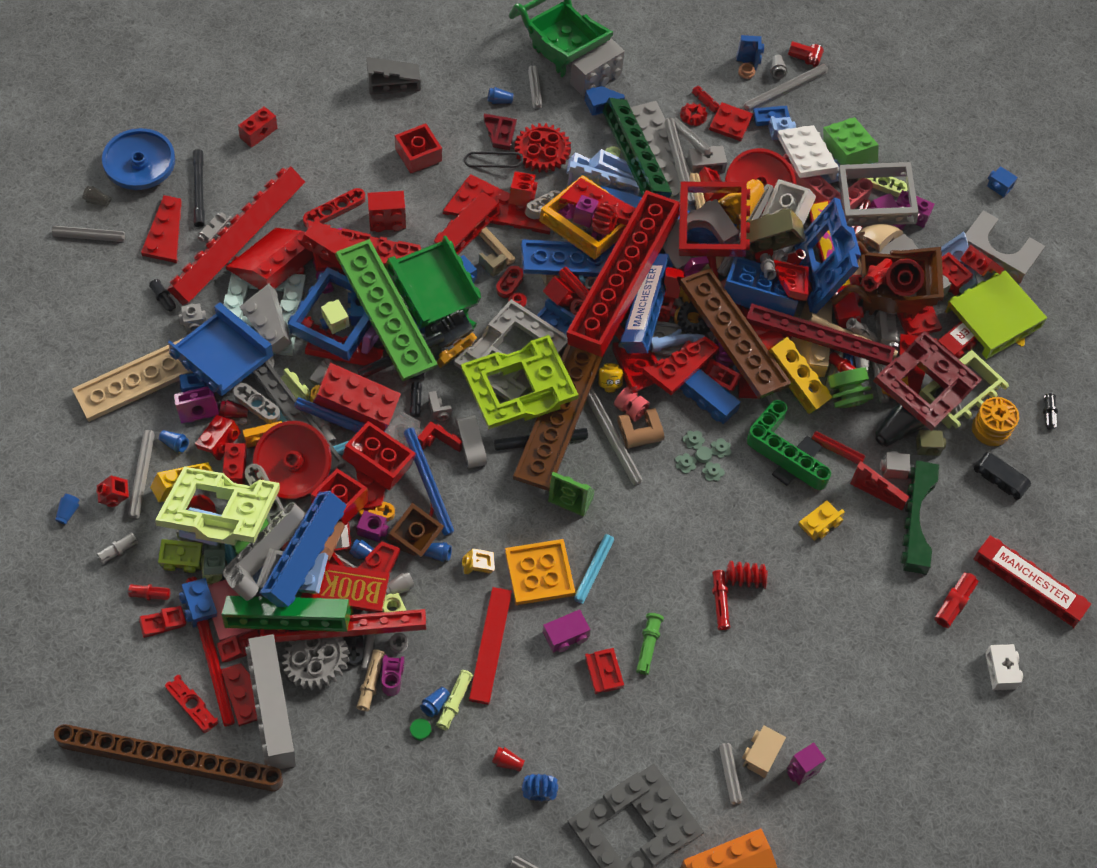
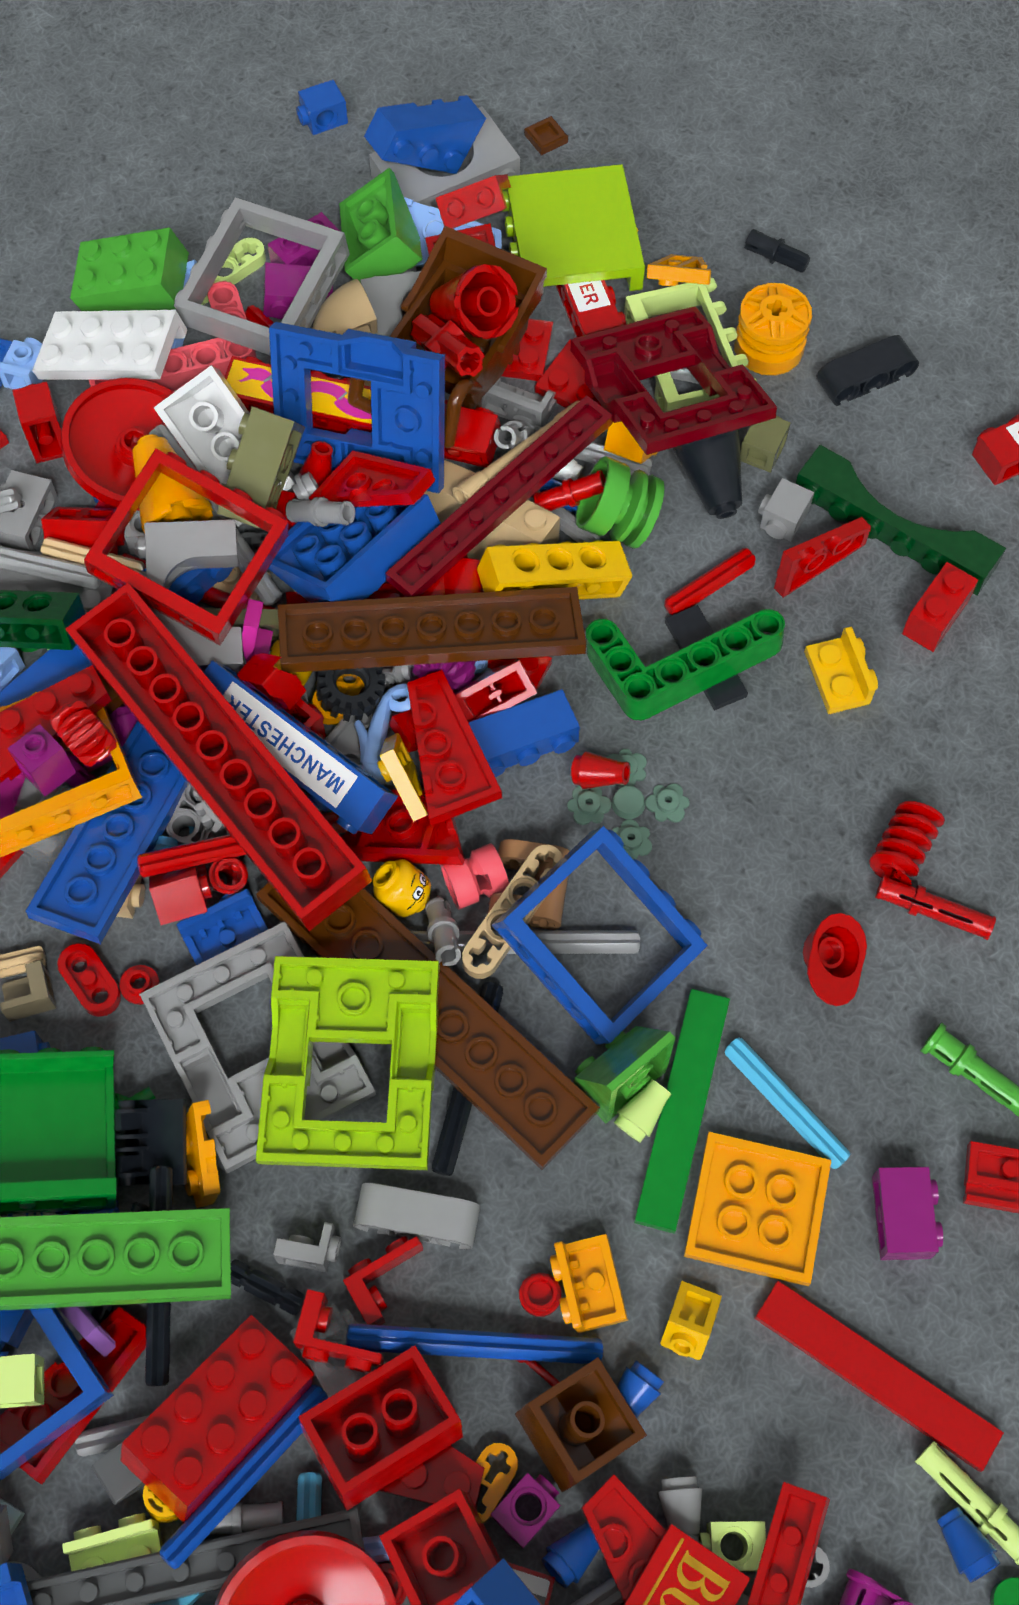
camera: 60 degrees left, 5 degrees up
none -> red brick [12,381,63,464]
none -> red bracket [293,1289,384,1373]
none -> bright green slope [339,168,422,283]
none -> blue wedge [364,95,486,174]
none -> yellow wing [377,733,428,822]
none -> light grey pin [425,897,461,966]
none -> tan beam [462,845,563,979]
none -> blue window [492,826,708,1045]
none -> red plate [519,1273,562,1317]
none -> reddish brown tile [524,116,568,156]
none -> light orange bracket [550,1234,629,1333]
none -> red cone [571,751,630,789]
none -> yellowish green cone [614,1079,671,1143]
none -> green tile [634,989,730,1234]
none -> light orange wing [647,254,711,286]
none -> red piece [803,913,867,1006]
none -> red brick [902,562,978,652]

